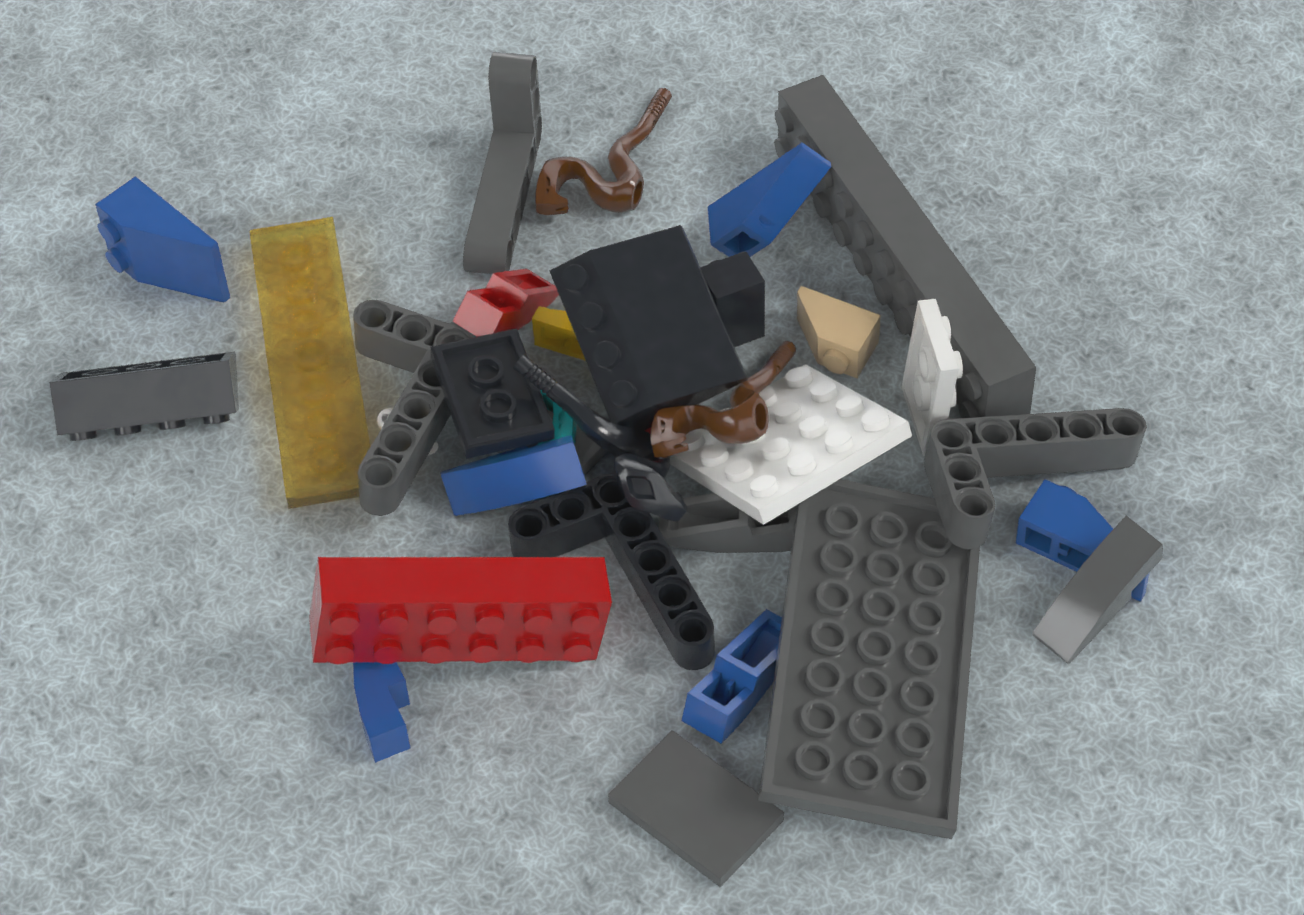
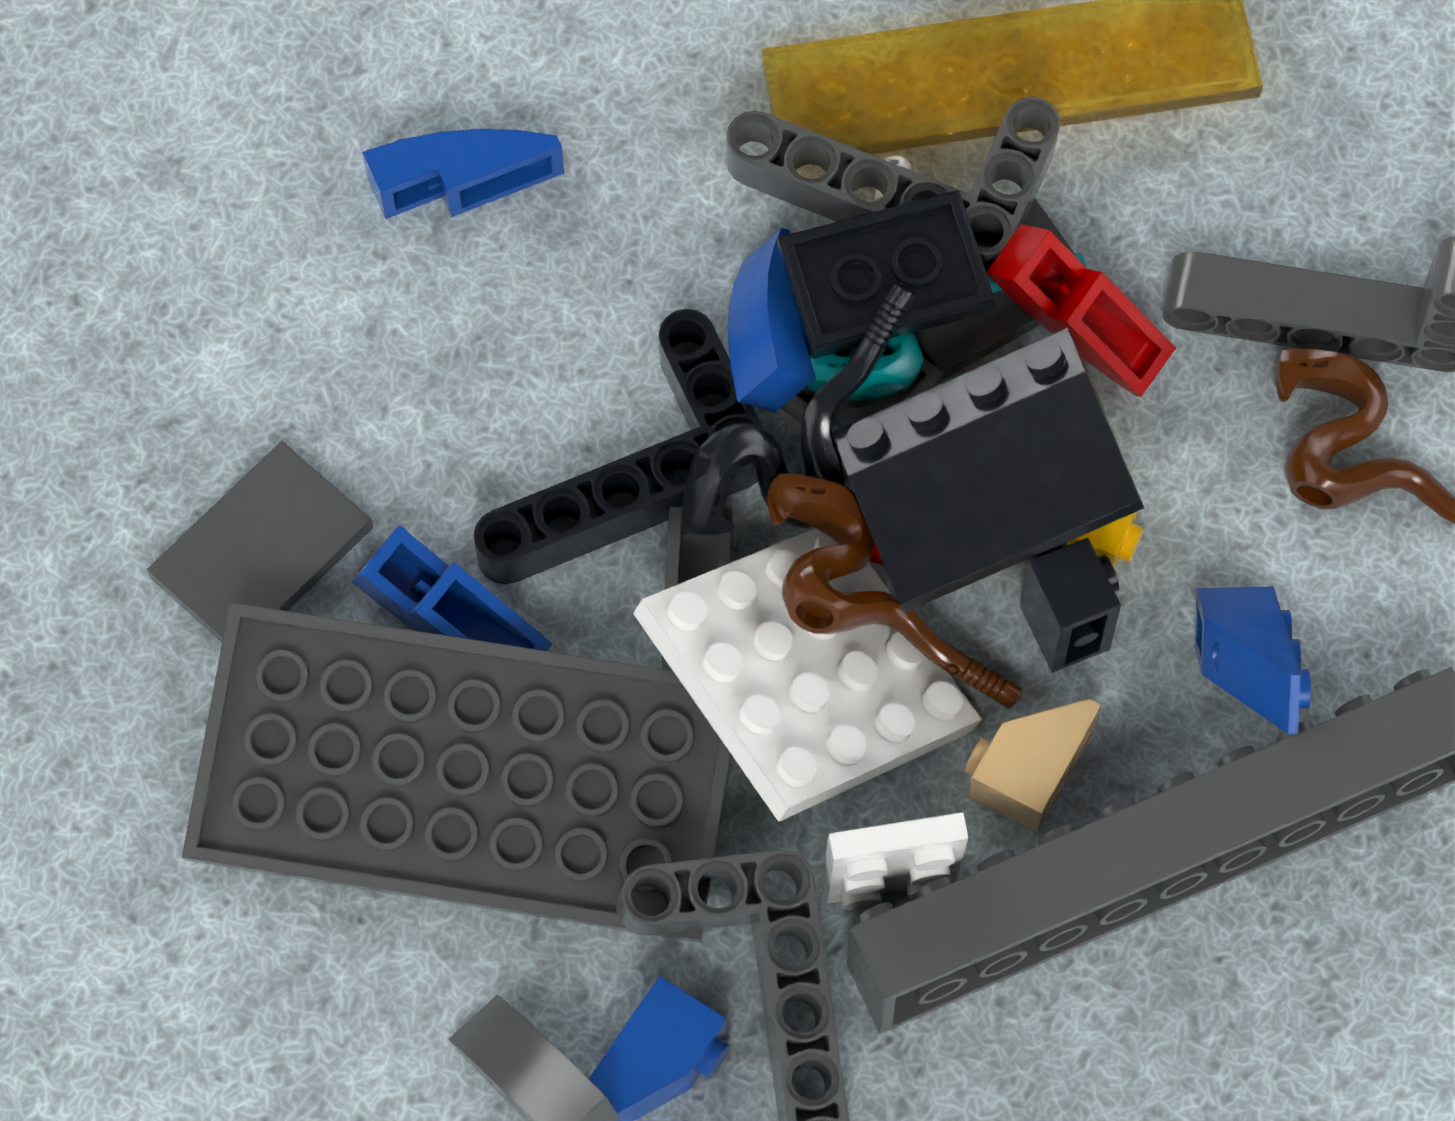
camera: 90 degrees right, 15 degrees up
red brick [309,557,612,665] -> none

